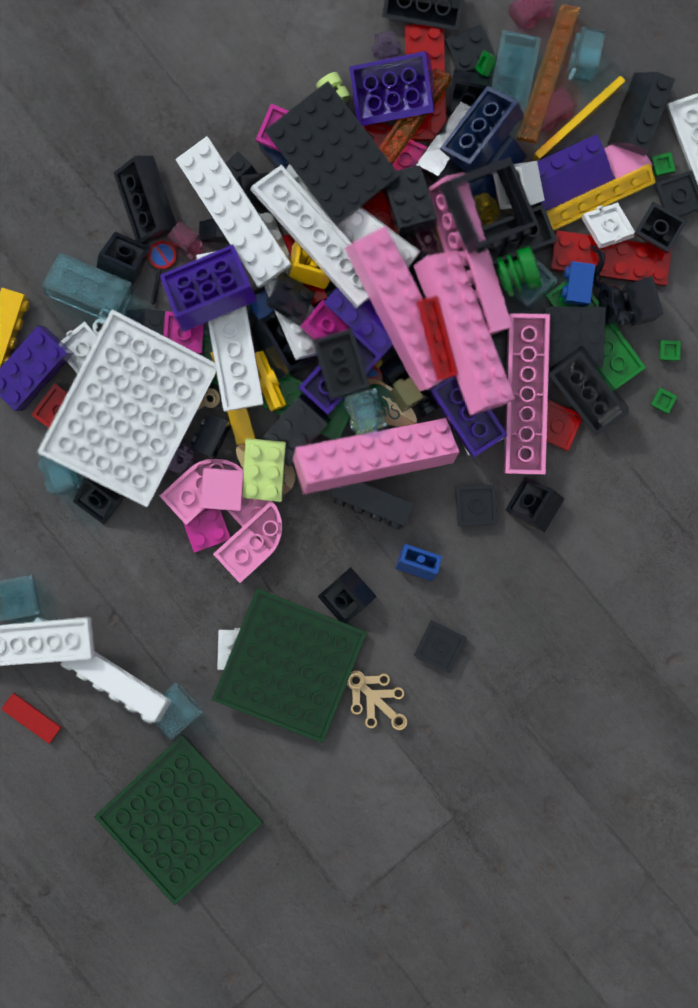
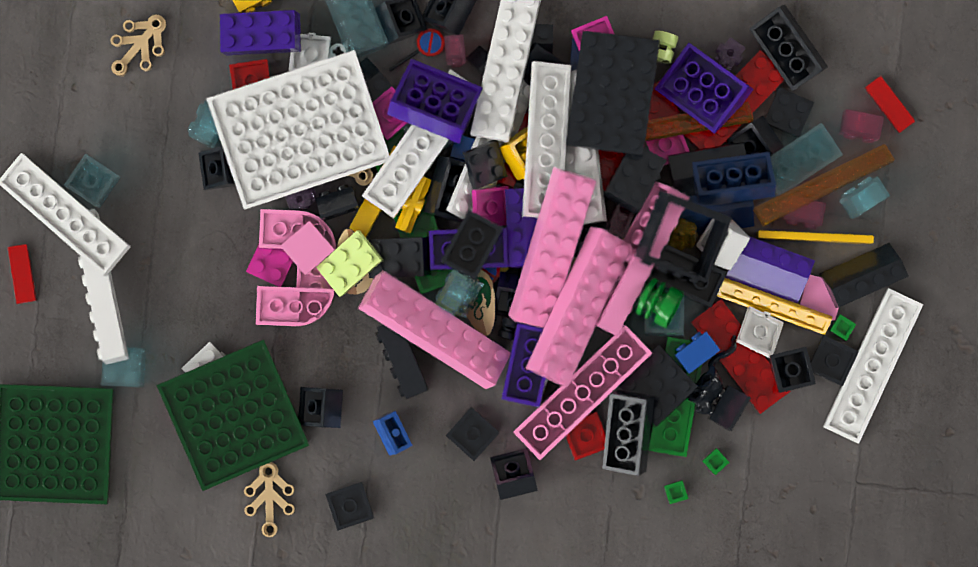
camera: 45 degrees right, 0 degrees up
olive brick [390,377,423,413] -> none
red plate [416,296,458,380] -> none
green plate [475,50,496,77] -> none

